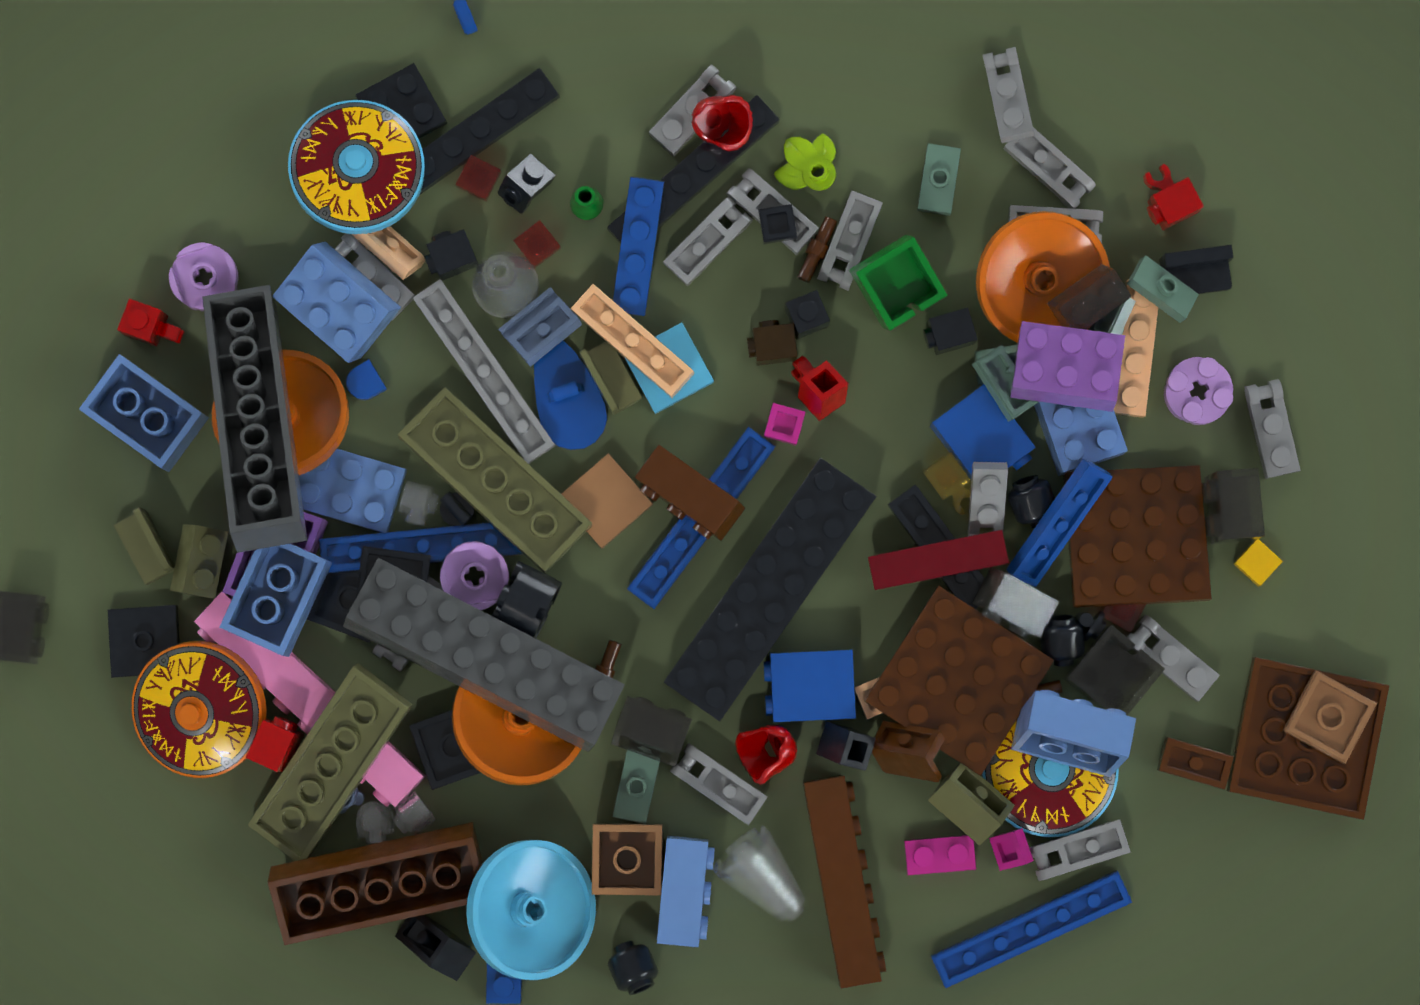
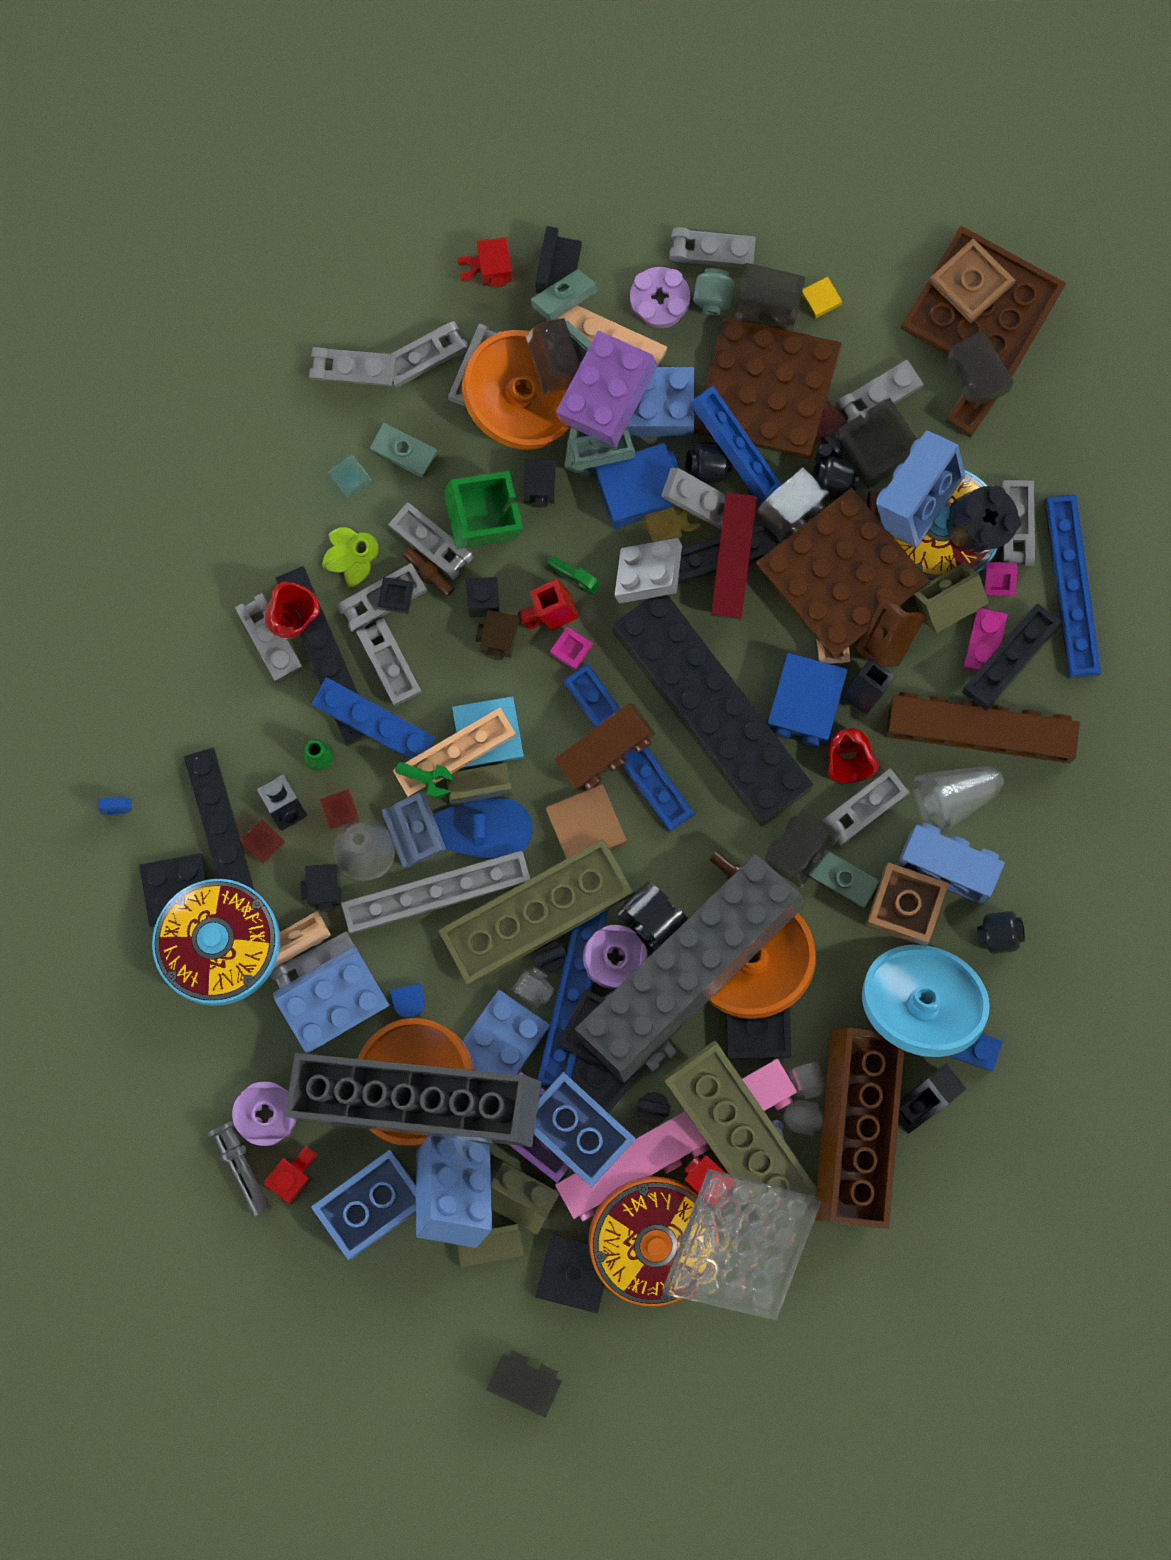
camera: 70 degrees left, 5 degrees down
none -> dark grey pin [207,1121,272,1218]
none -> clear light blue plate [328,454,371,499]
none -> green bar [395,762,455,798]
none -> medium blue brick [416,1136,492,1248]
none -> green bar [547,556,600,594]
none -> light grey plate [614,538,682,603]
none -> black plate [637,1092,671,1124]
none -> clear plate [663,1169,822,1320]
none -> sand green head [693,268,735,316]
none -> black brick [946,486,1021,554]
none -> clear smoke brick [947,331,1014,408]
none -> black plate [962,603,1062,711]

